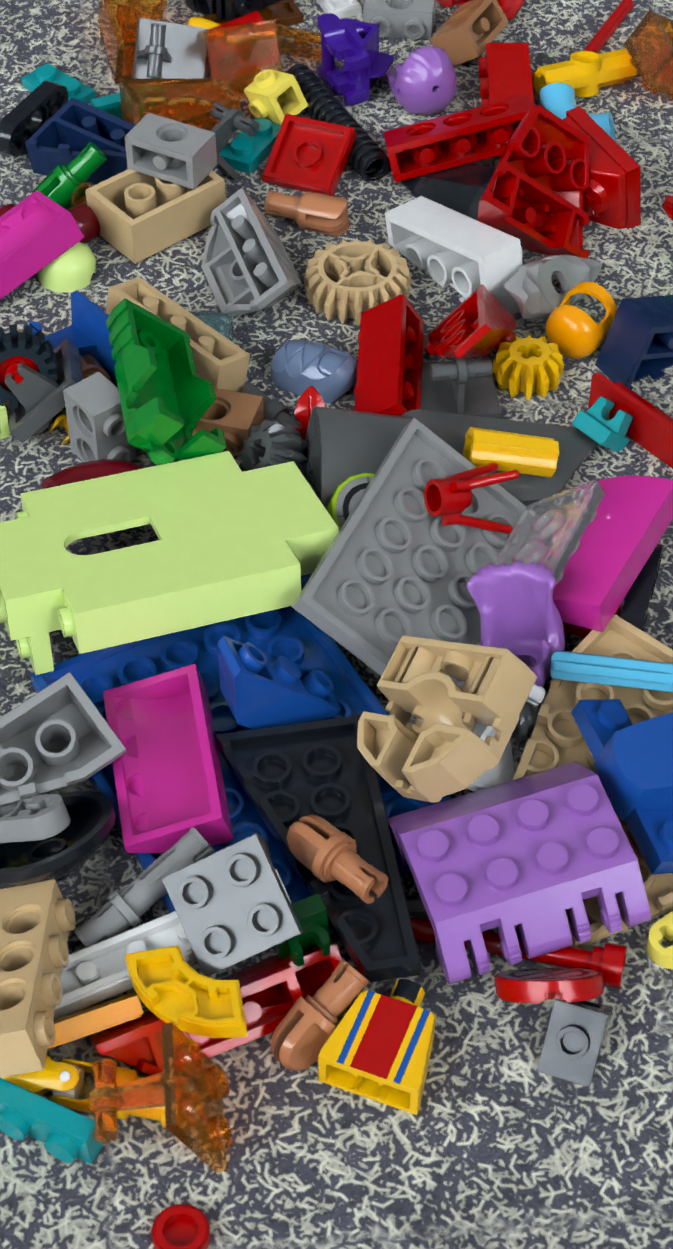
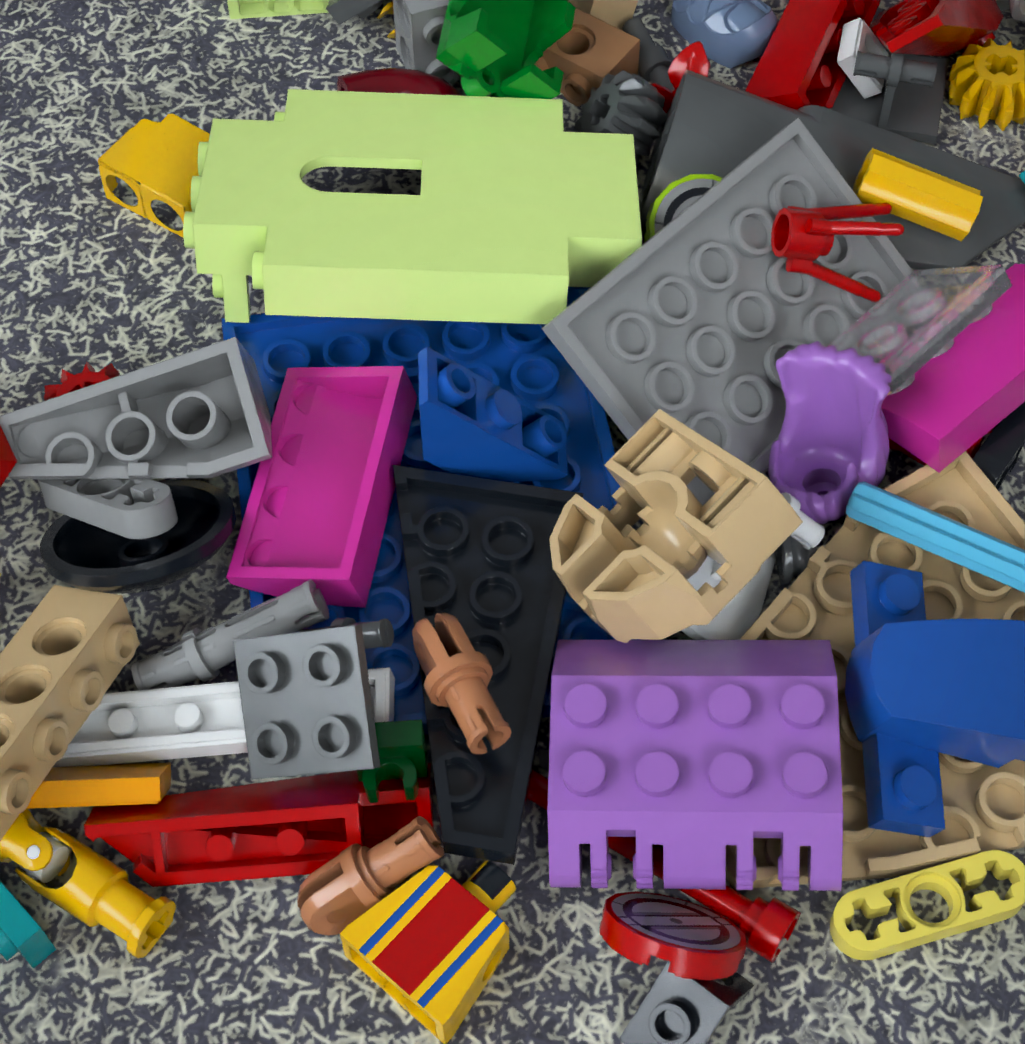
camera: 20 degrees right, 10 degrees up
clear orange plate [88,1022,232,1172] -> none
yellow tile [125,945,248,1038] -> none
none -> white tile [837,17,888,99]

